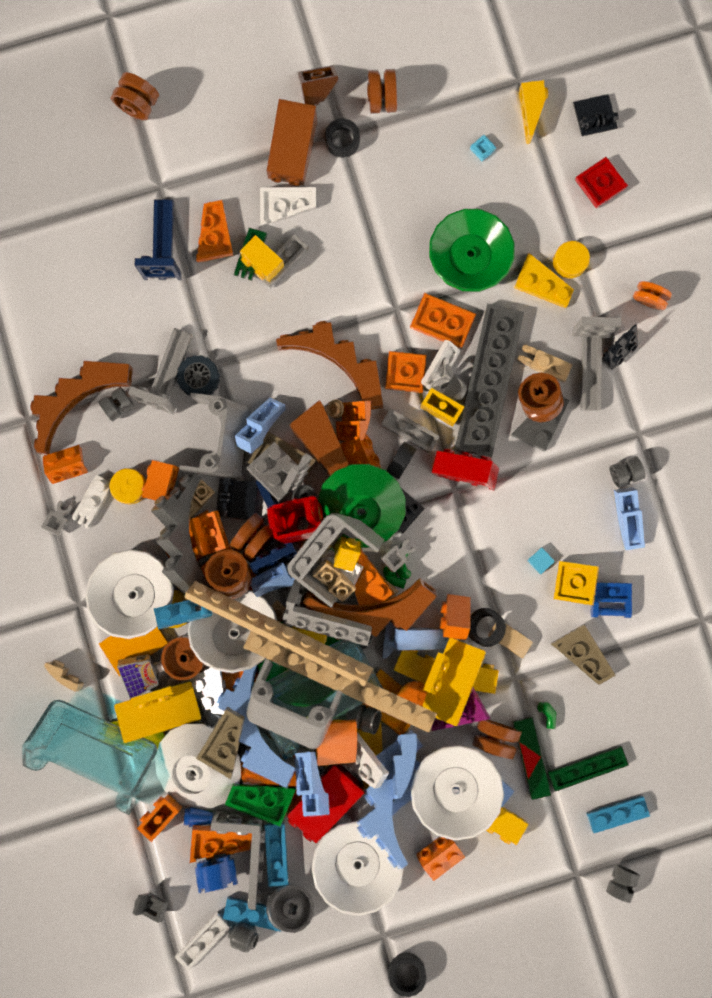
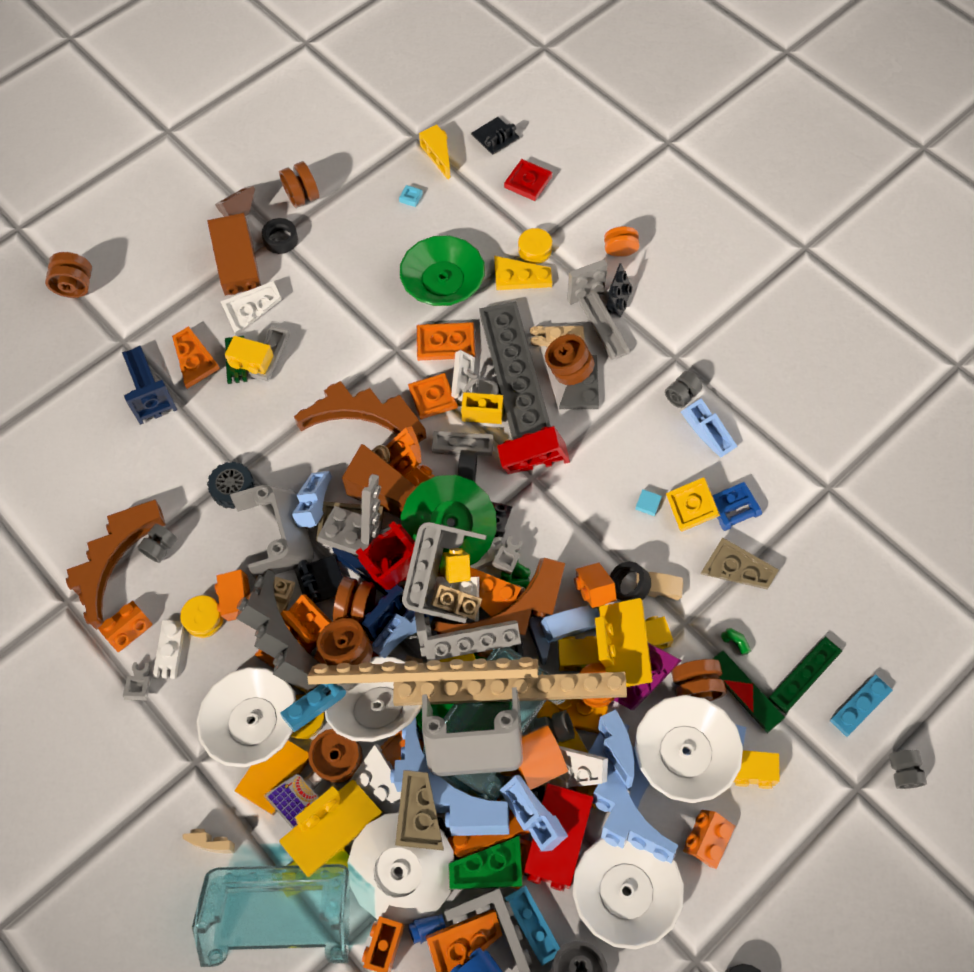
camera: 25 degrees left, 20 degrees down
light grey bracket [128,328,193,415] -> none

